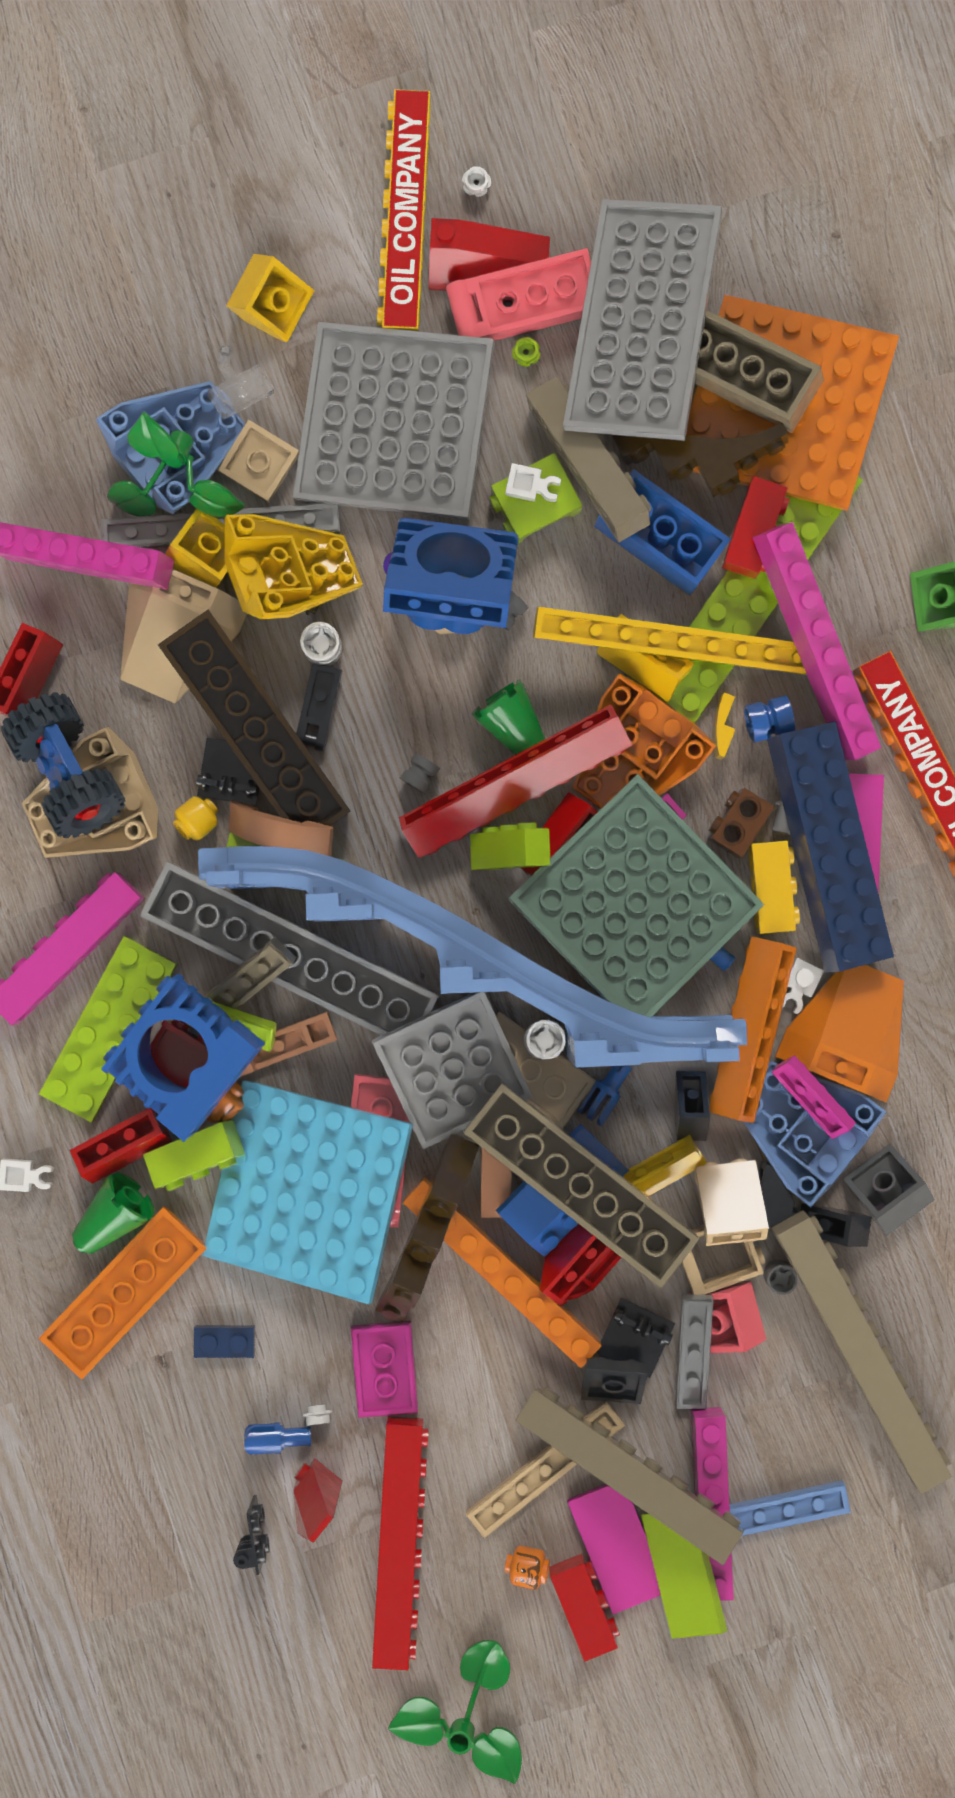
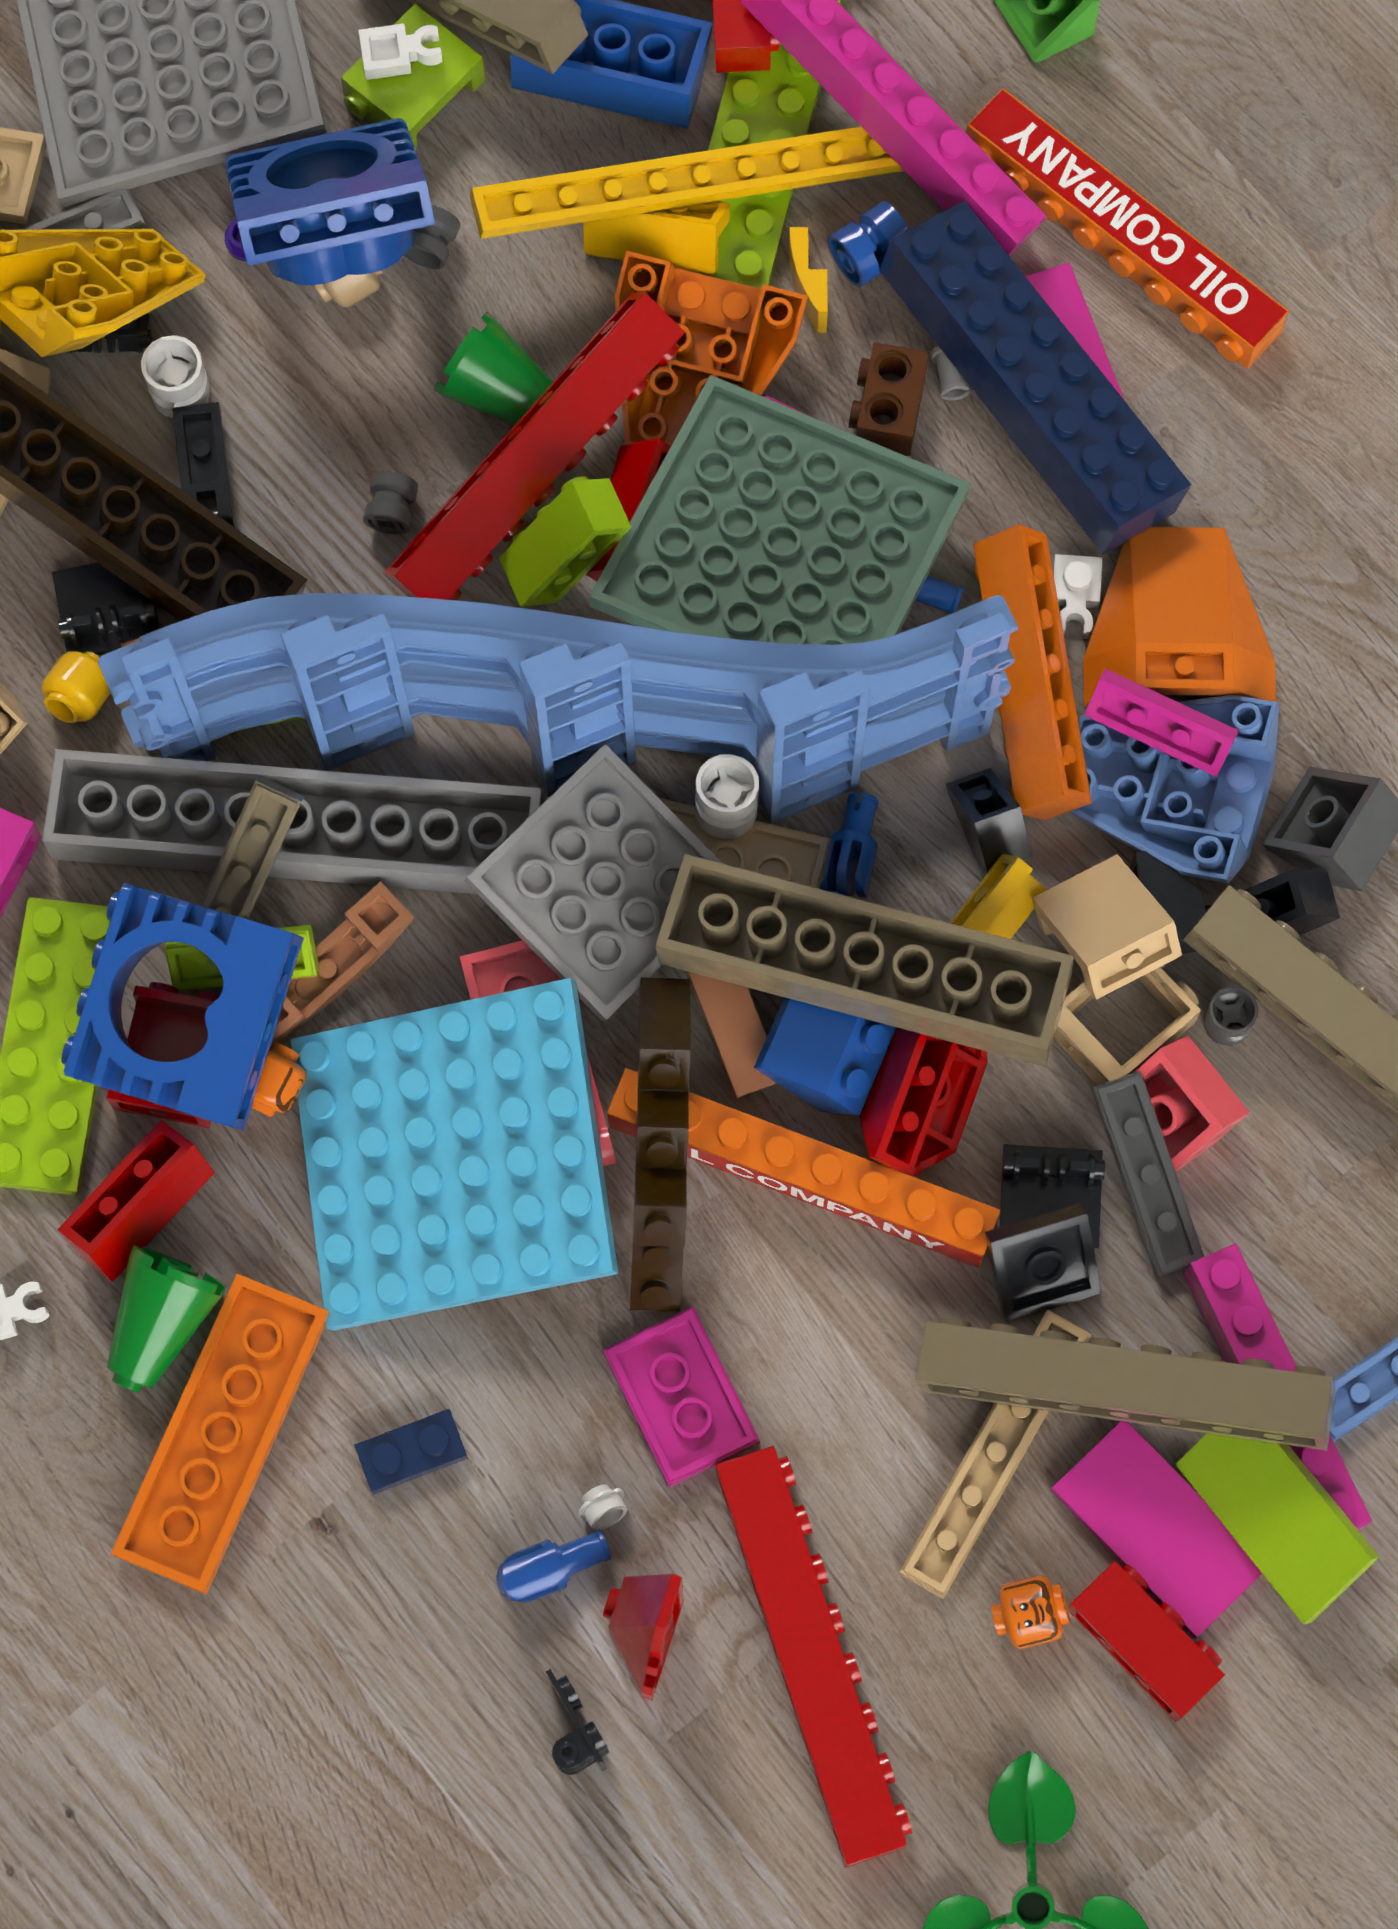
camera: 20 degrees left, 15 degrees down
lime brick [143,1121,245,1191] -> none
yellow brick [748,841,800,934] -> none

